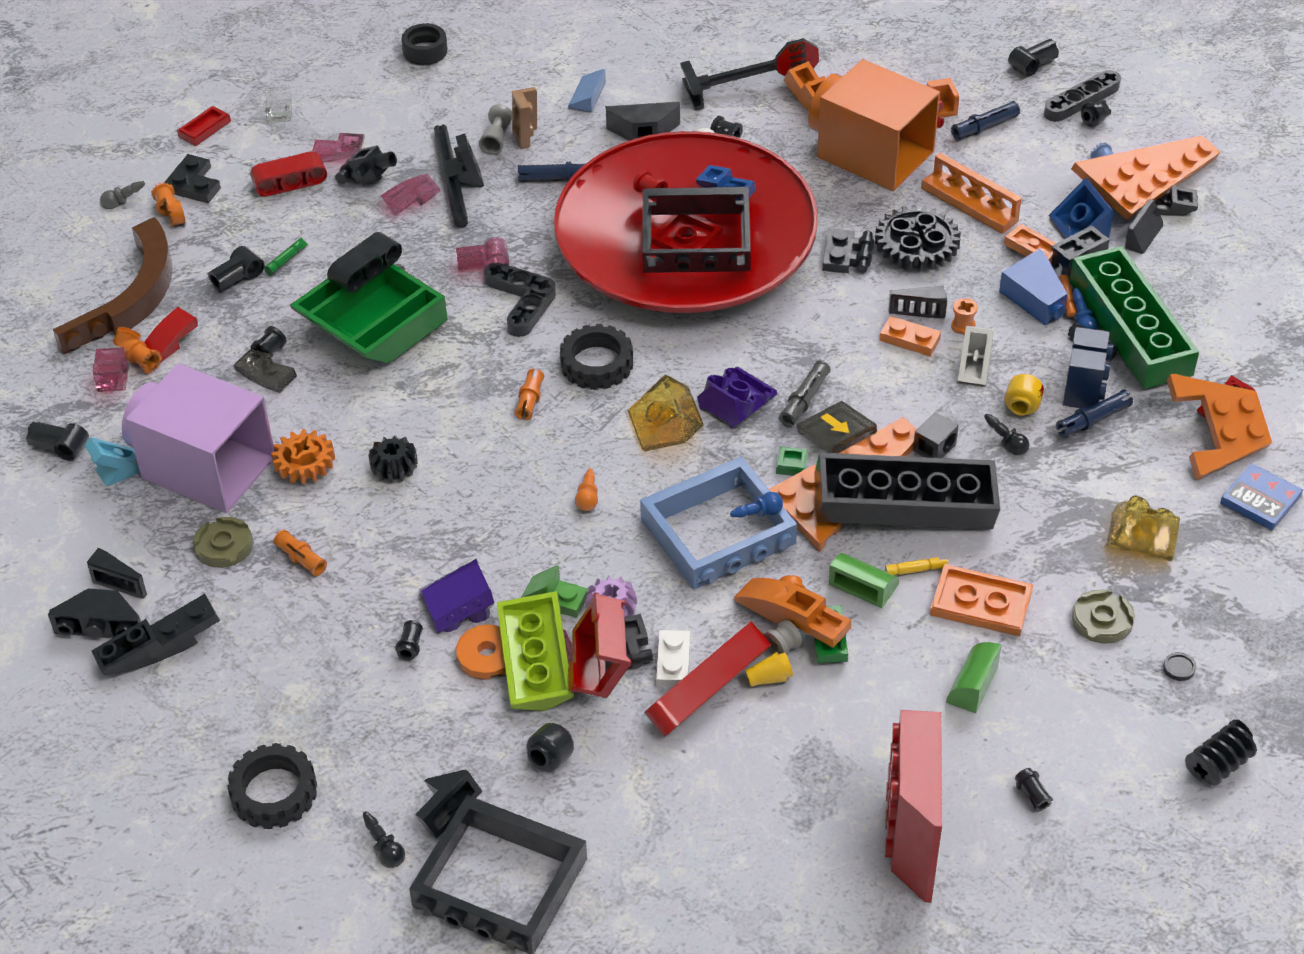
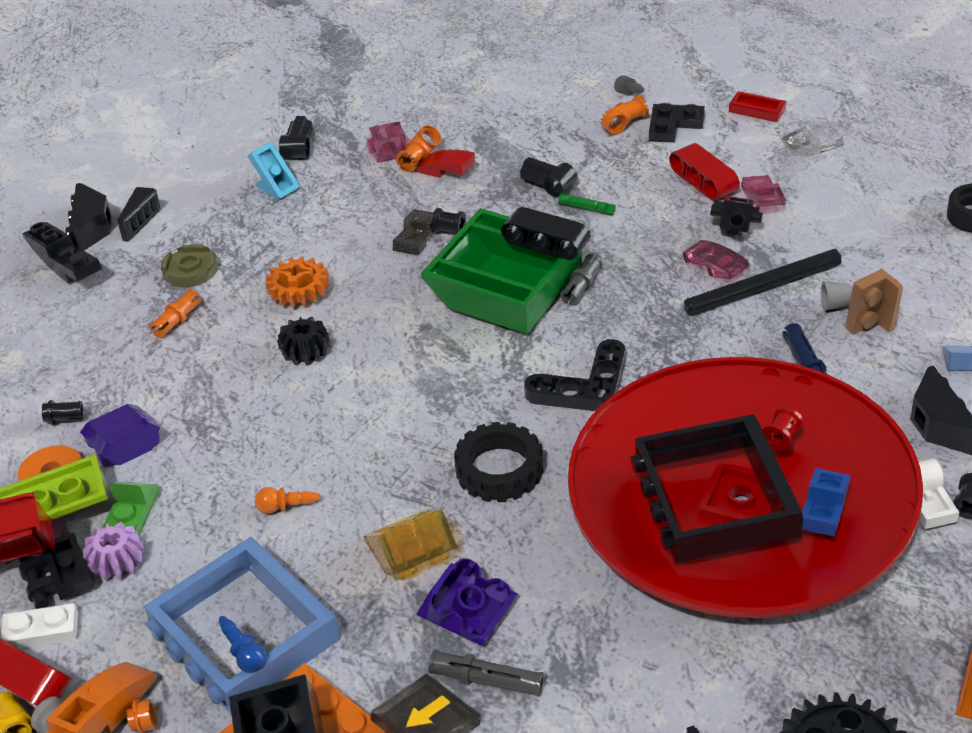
camera: 80 degrees right, 5 degrees down
reddish brown arch [53,217,173,355] -> none
lavender container [122,363,275,513] -> none
black slope [445,133,484,187] -> none
clear pink piece [456,237,509,270] -> none
orange pin [514,368,545,420] -> none
tile [776,446,808,476] -> none
black plate [822,228,874,274] -> none

